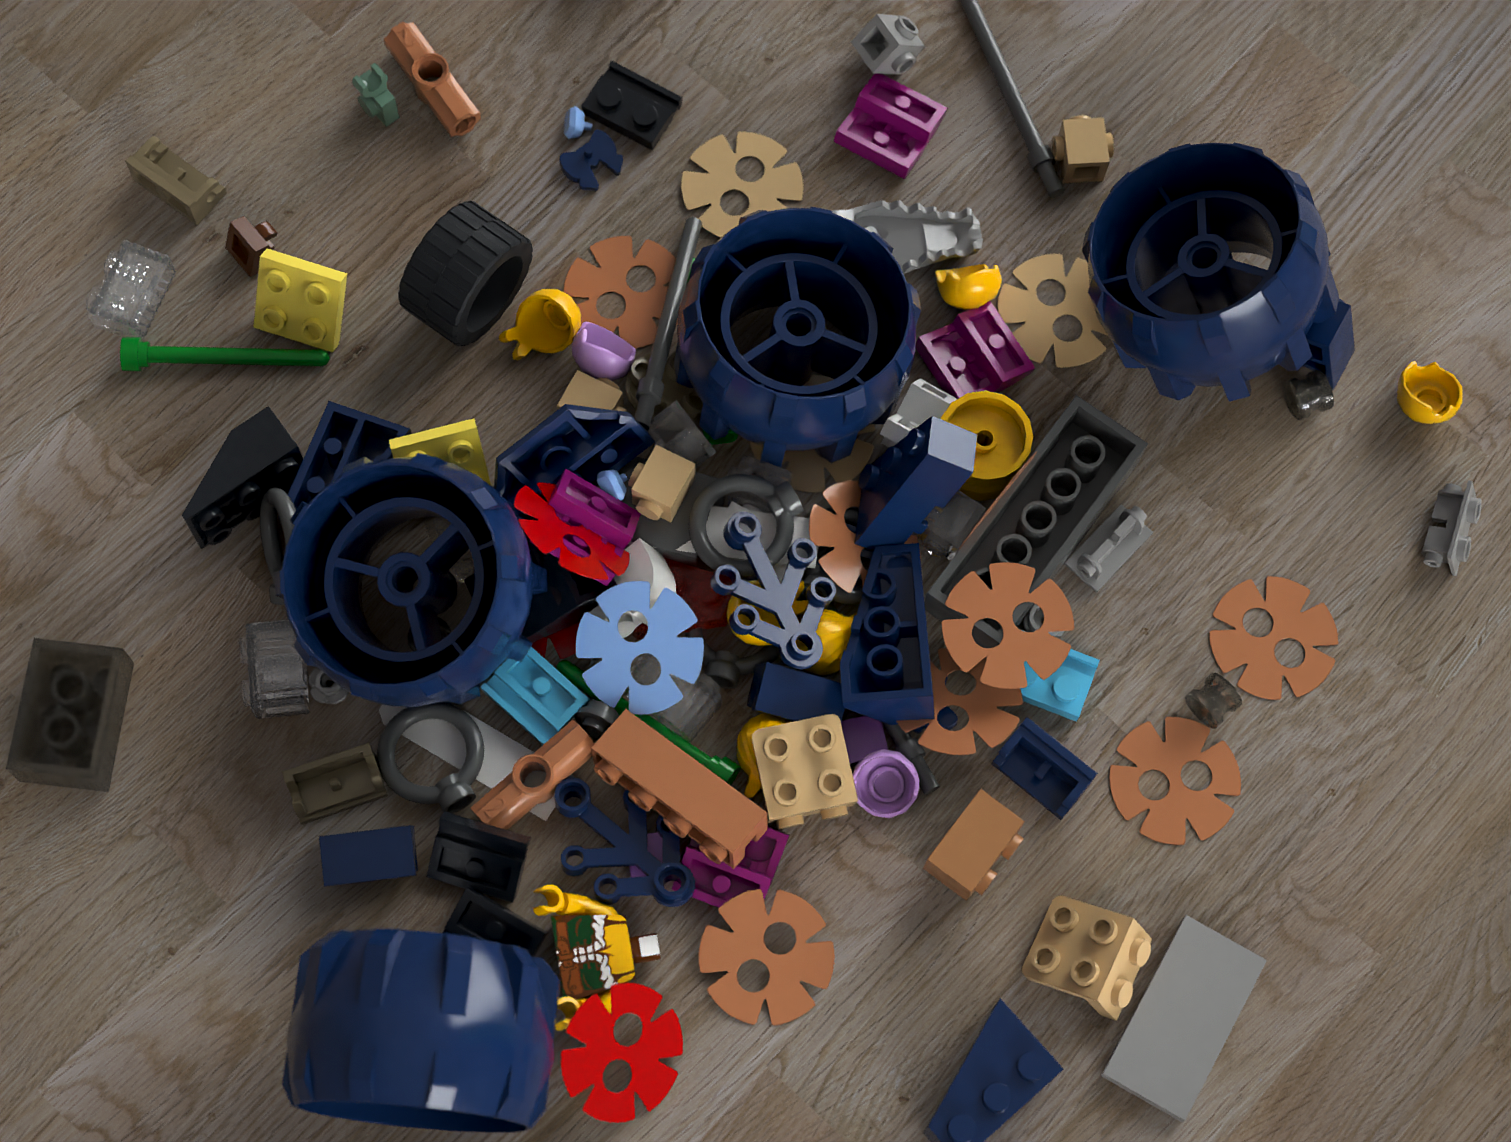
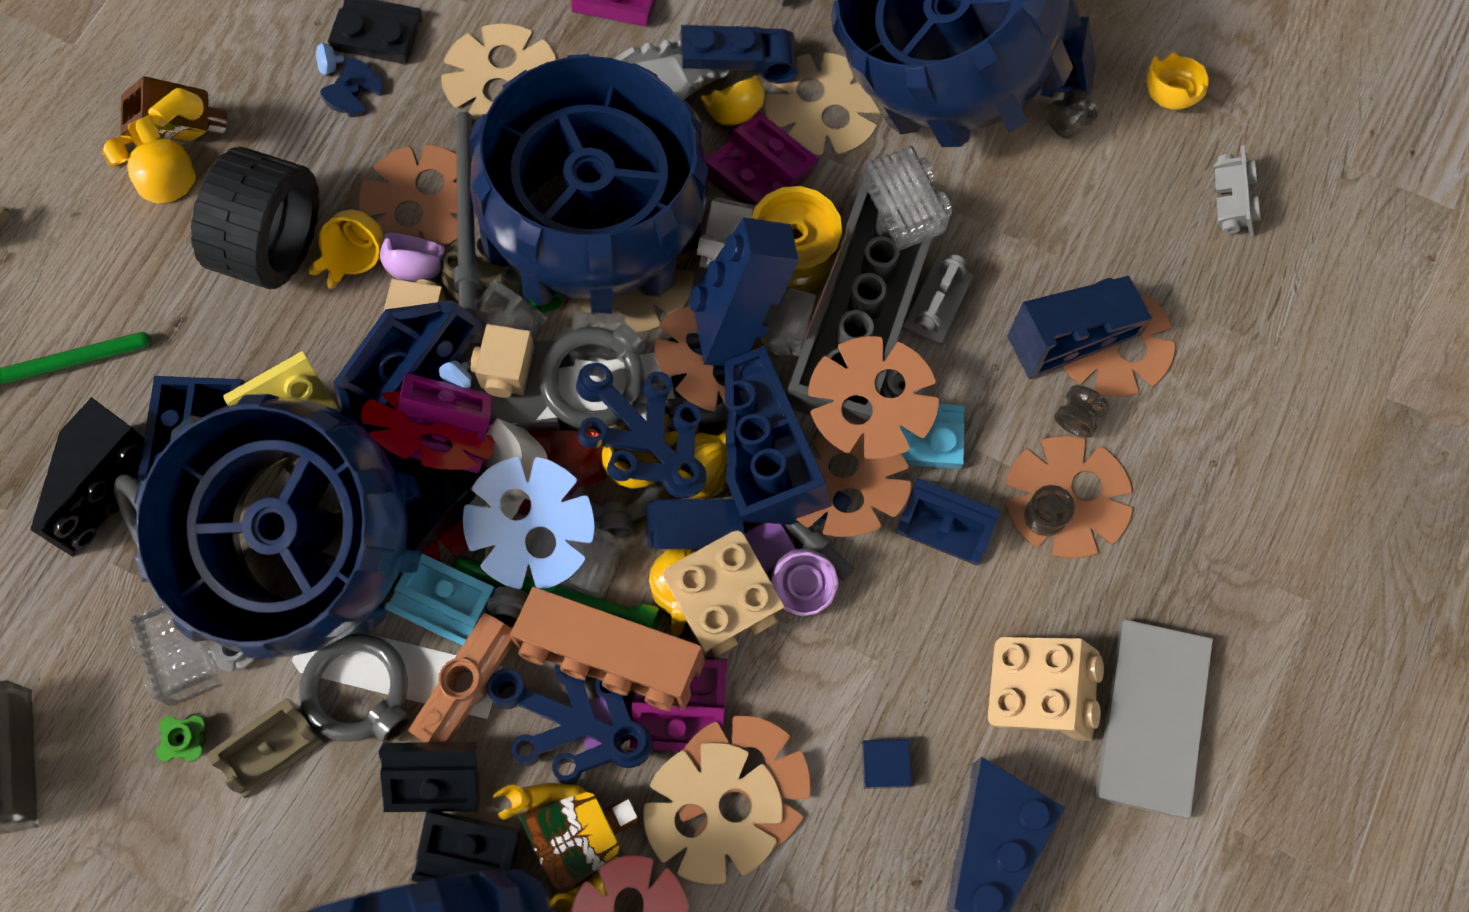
camera: 15 degrees left, 0 degrees up
reddish brown tile [225,216,278,277] -> none
light yellow plate [253,248,347,353] -> none
dark blue hinge [319,825,418,887] -> none
sand green plate [352,63,399,127] -> none
nougat piece [384,22,481,137] -> none
medium nougat brick [923,789,1025,901] -> none
none -> torso [102,76,227,167]
none -> yellow hair [127,138,196,204]
none -> bright green plate [156,715,206,762]
none -> tan piece [644,743,782,884]
none -> dark blue plate [680,25,798,84]
none -> dark blue tile [862,739,912,789]
none -> clear brick [863,146,952,251]
none -> dark blue wedge [1007,276,1152,379]
none -> clear smoke wheel [1024,485,1075,537]

